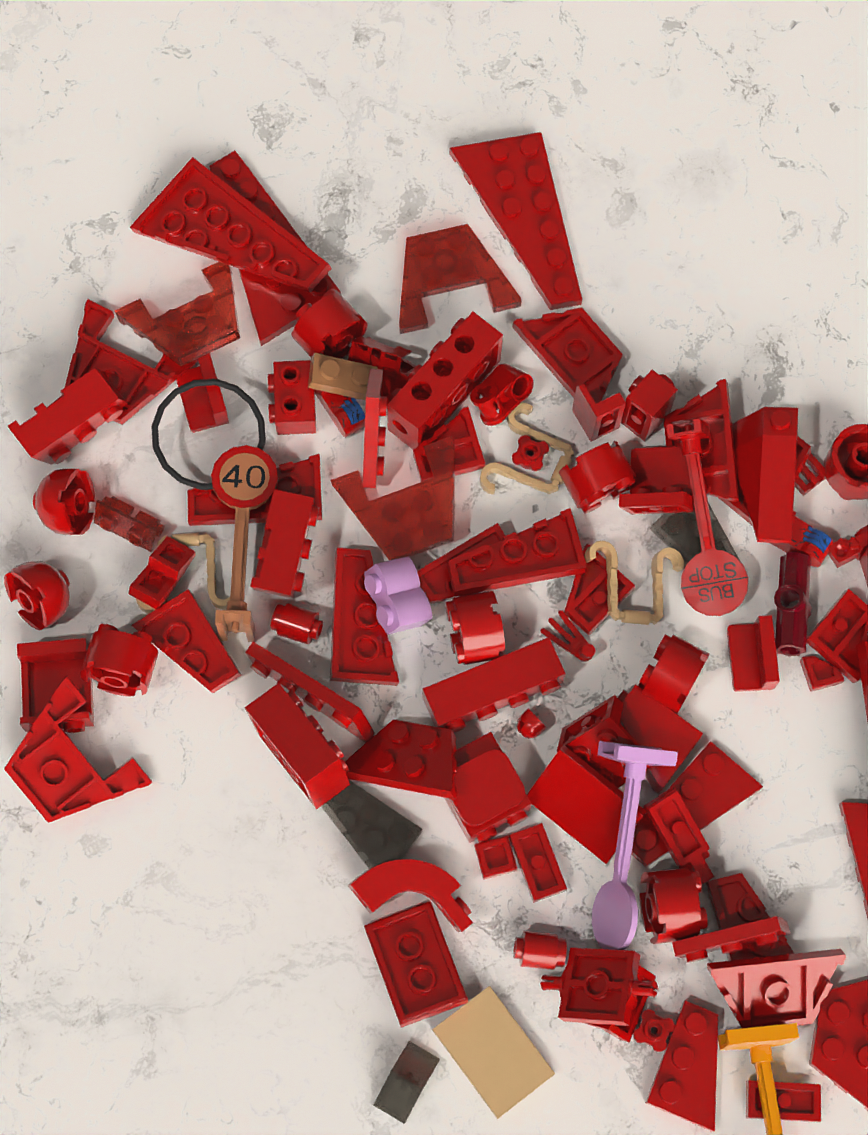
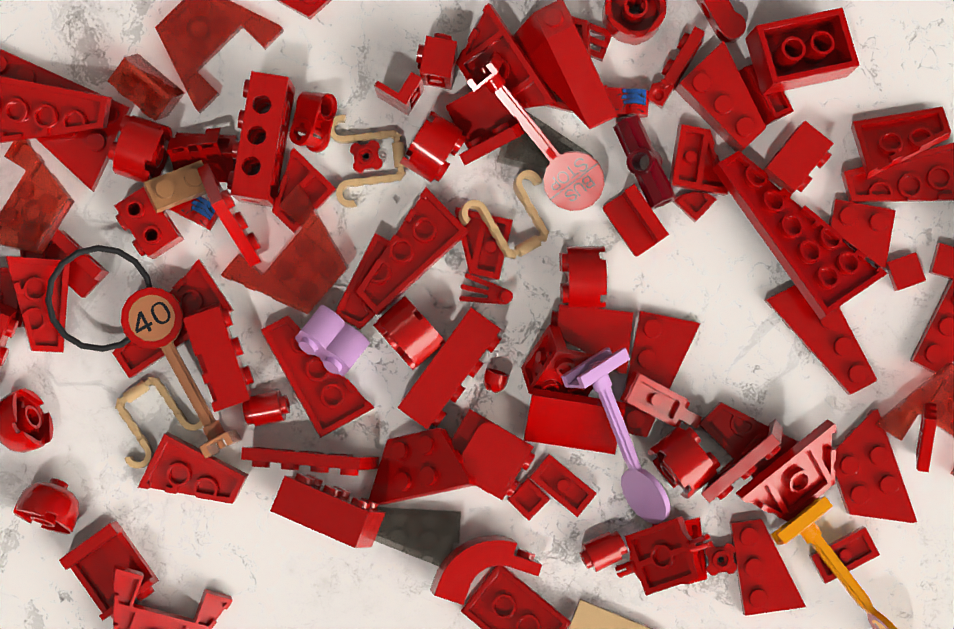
camera: 30 degrees left, 15 degrees up
red brick [80,624,158,697] -> none
clear red hinge [94,496,165,552] -> none
red slope [128,536,196,610] -> none
red wing [512,307,623,403] -> none
none -> red wing [5,256,70,353]
none -> clear red brick [108,53,185,121]

